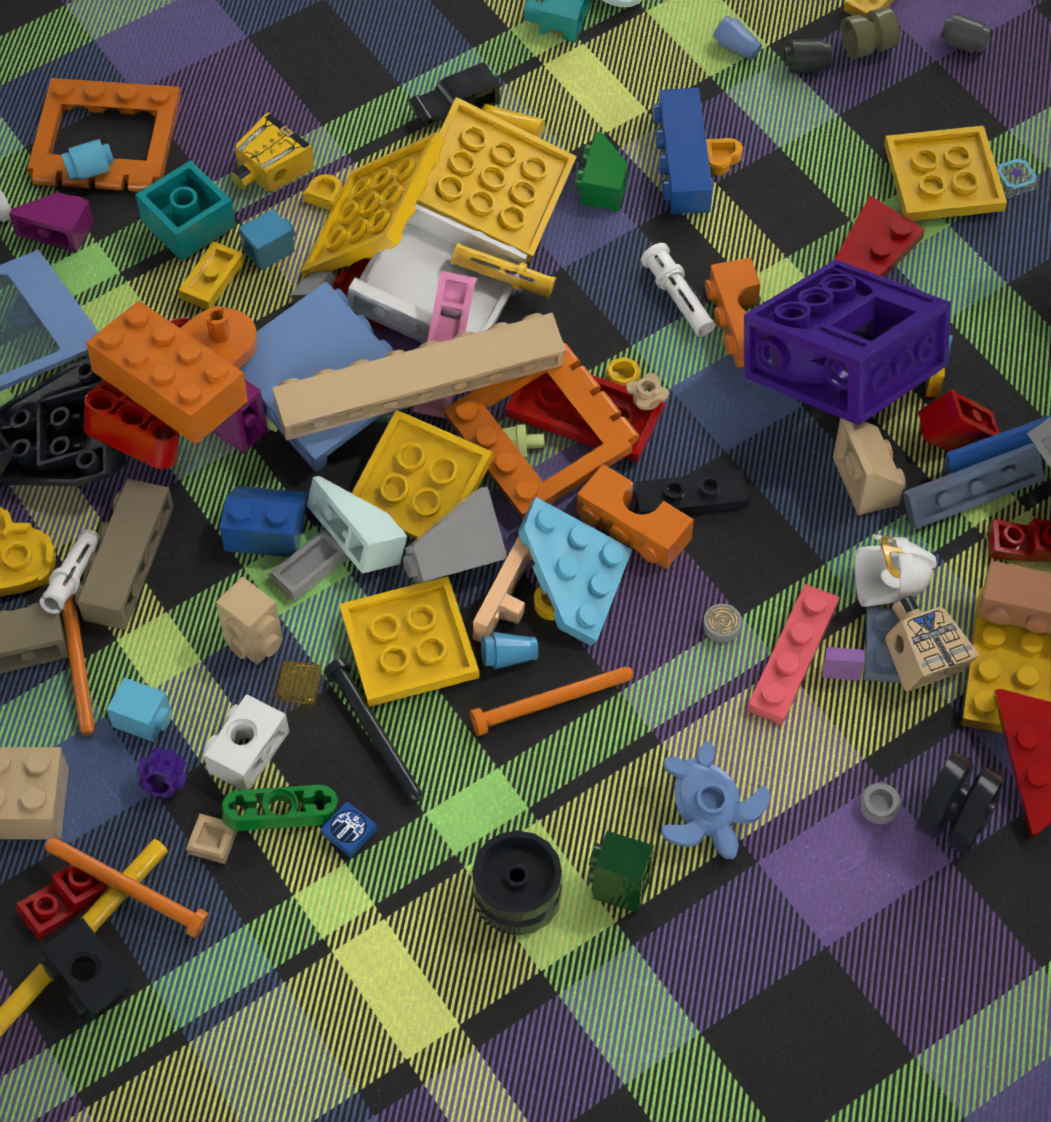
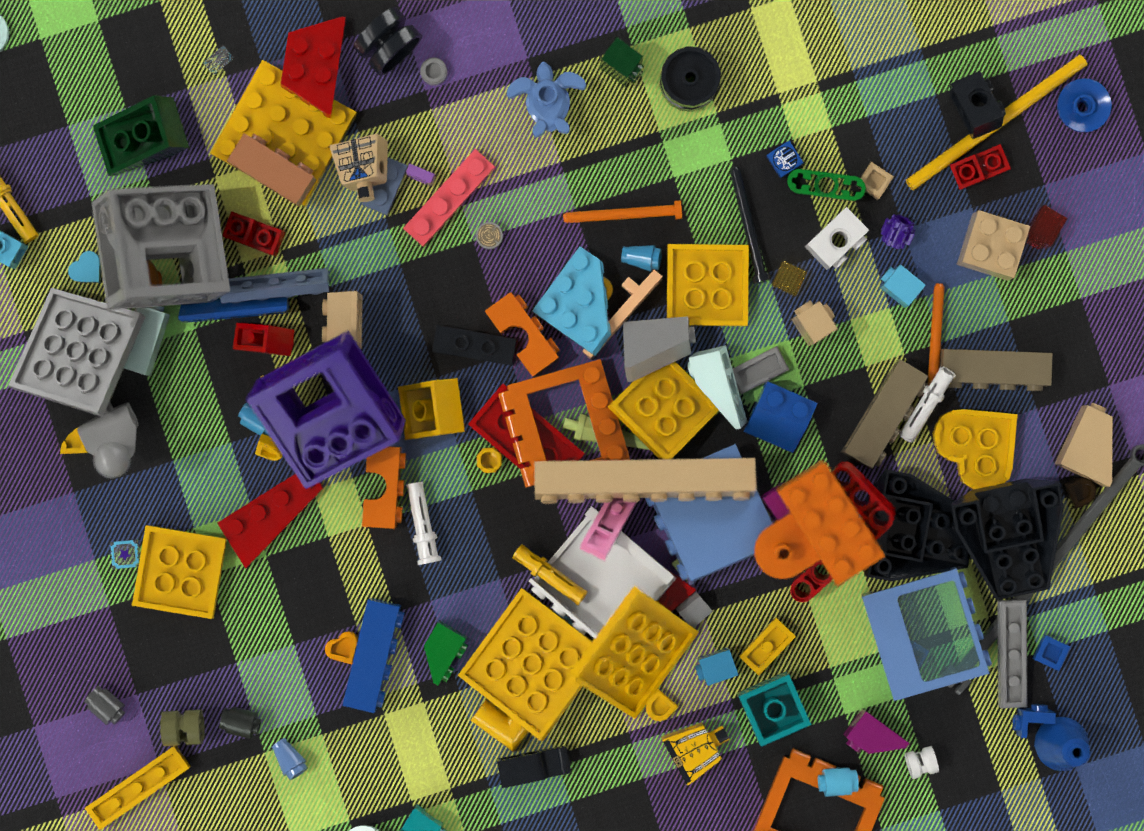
camera: 170 degrees left, 30 degrees up
orange bar [45,838,209,938] -> none
tan plate [626,373,669,410] -> none
white helmet [854,535,937,607] -> none
none -> yellow slope [398,378,465,440]

